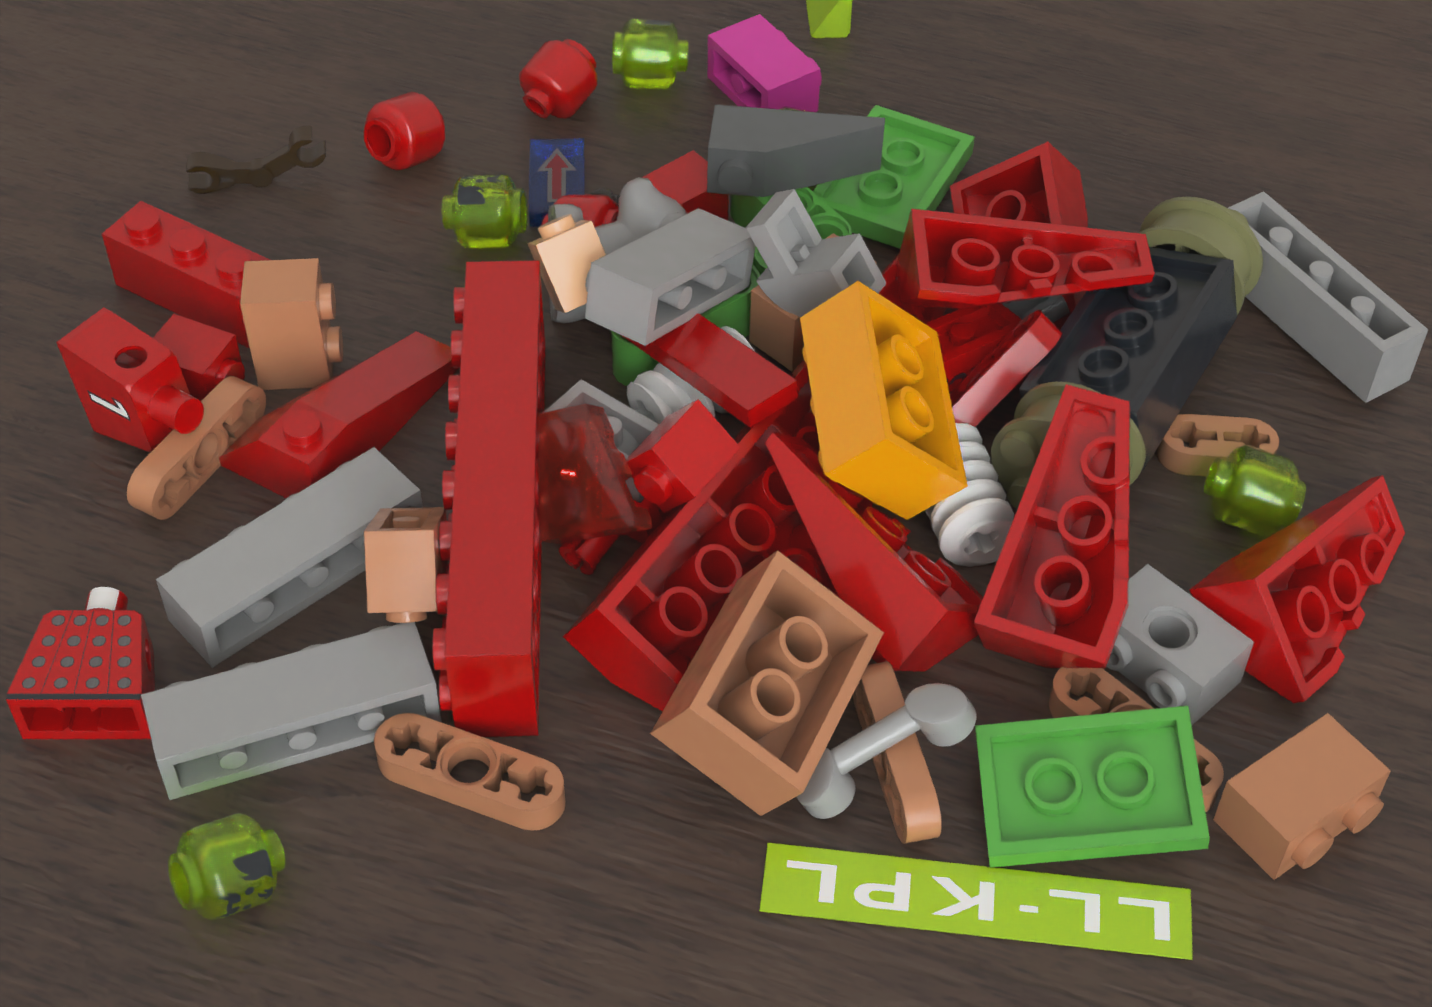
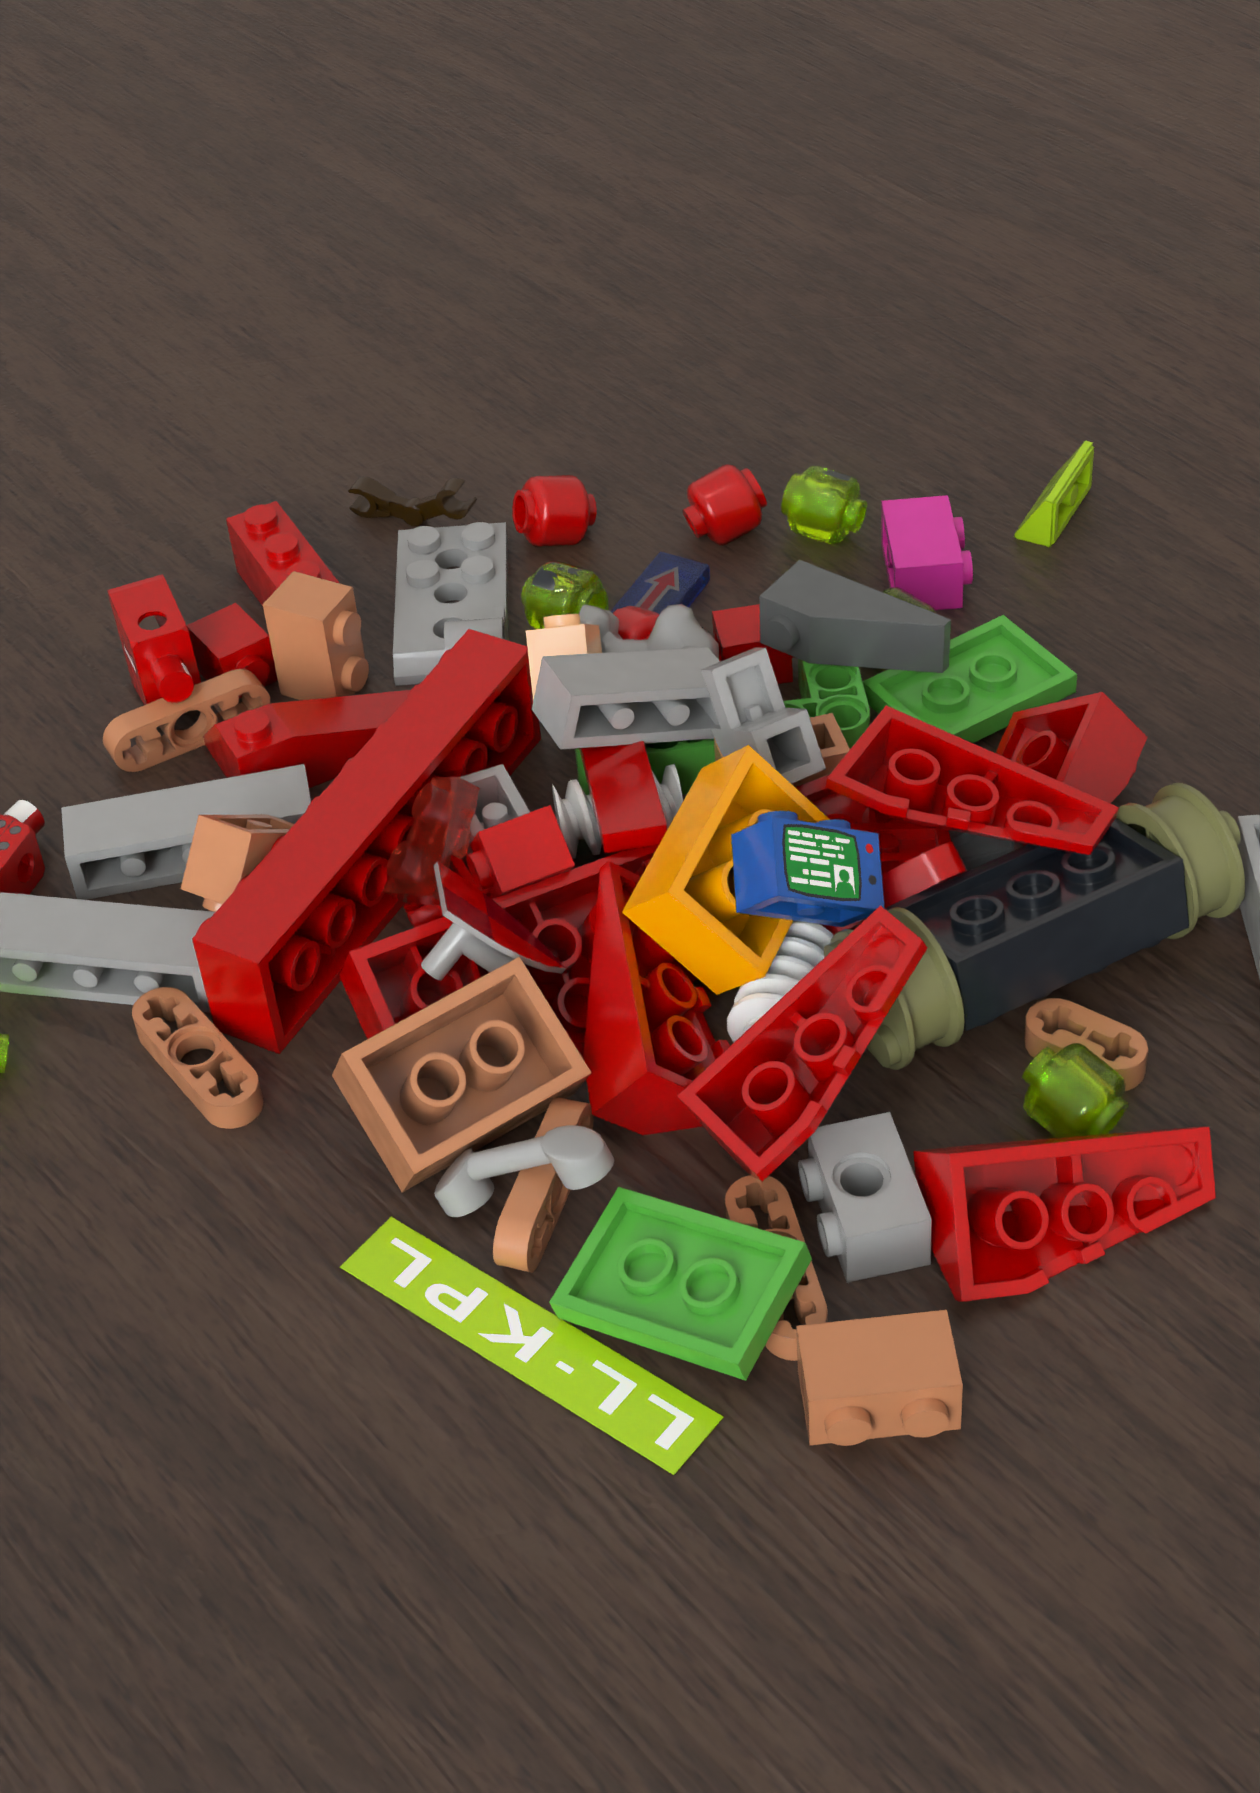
camera: 35 degrees right, 5 degrees down
none -> light grey hinge [393,522,509,686]
none -> shield [421,861,566,981]
none -> blue brick [731,811,885,927]

